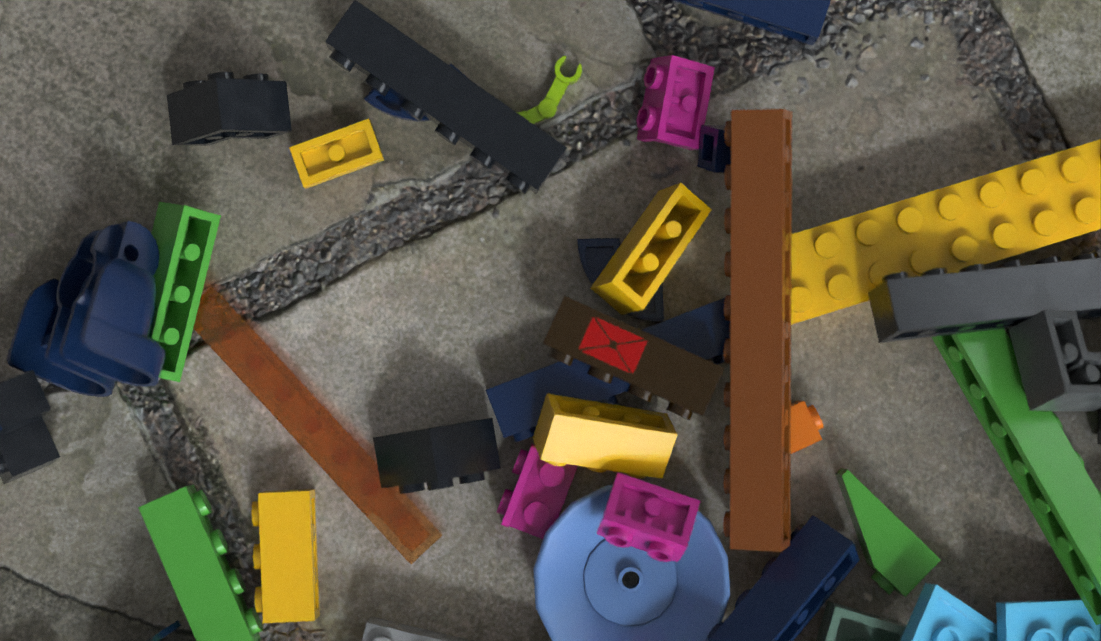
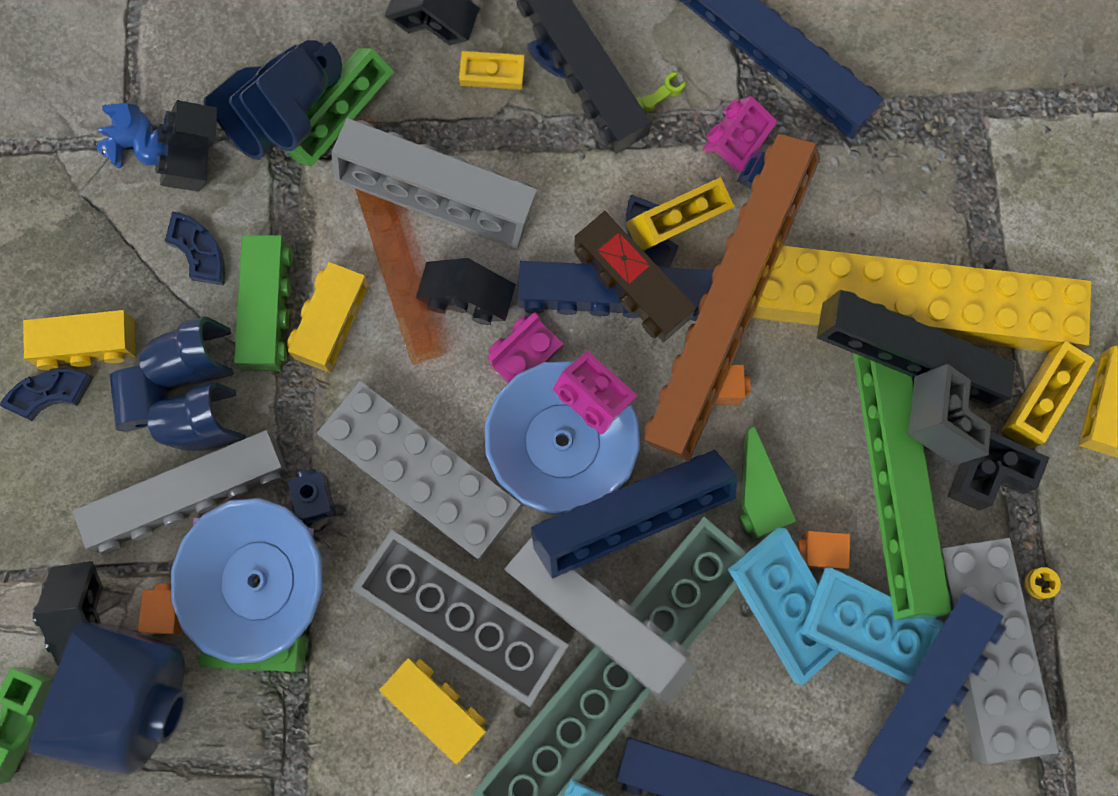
camera: 30 degrees right, 10 degrees down
yellow brick [533,394,678,479] -> none
none -> dark blue tile [165,211,225,286]
none -> light grey brick [332,118,537,249]
none -> orange brick [796,531,850,572]

